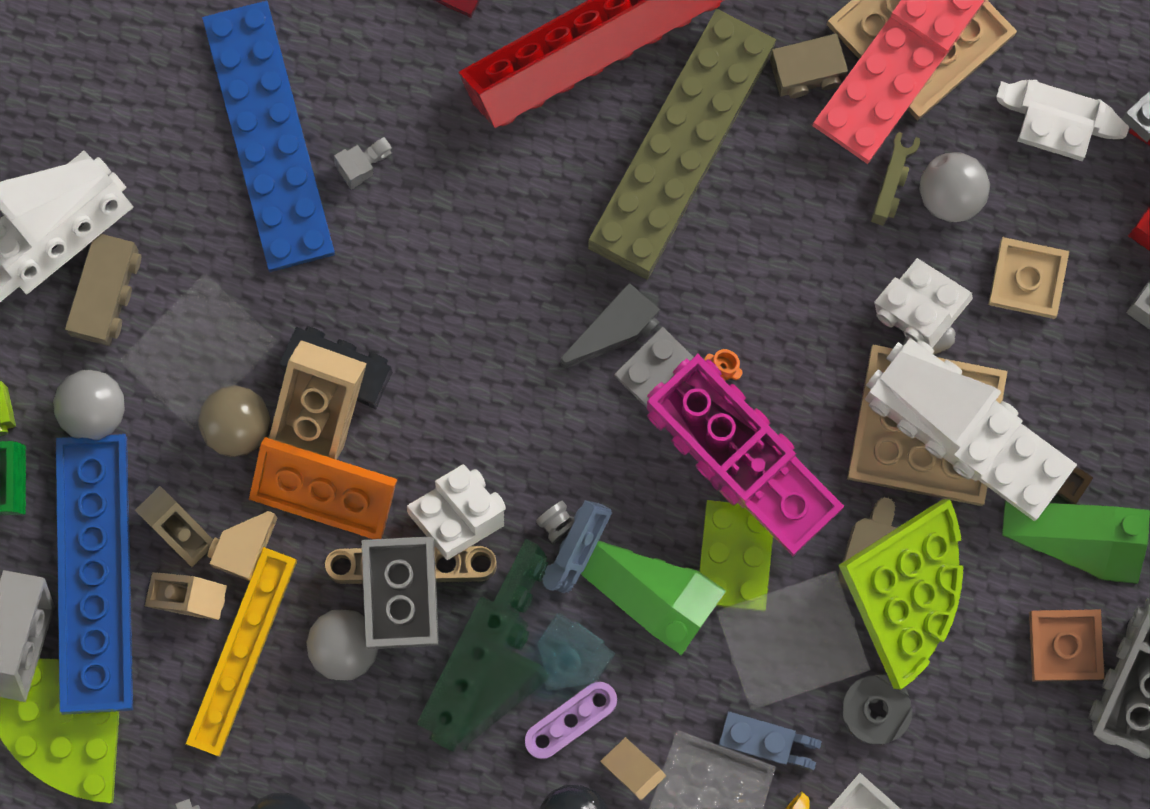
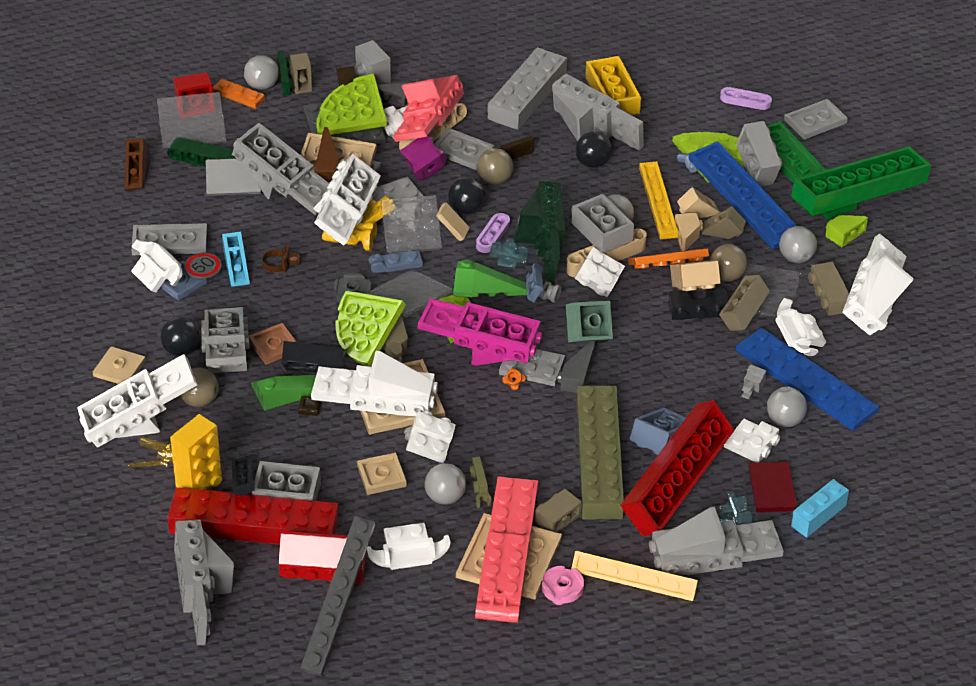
camera: 155 degrees right, 35 degrees down
none -> black wedge [282,341,346,373]
none -> sand green brick [566,301,613,343]
none -> sand blue slope [630,407,686,455]
none -> sand blue arm [677,153,698,173]
none -> dark tan brick [719,275,770,331]
none -> white plate [724,419,780,463]
none -> light grey piece [766,387,807,427]
none -> white plate [775,298,826,356]

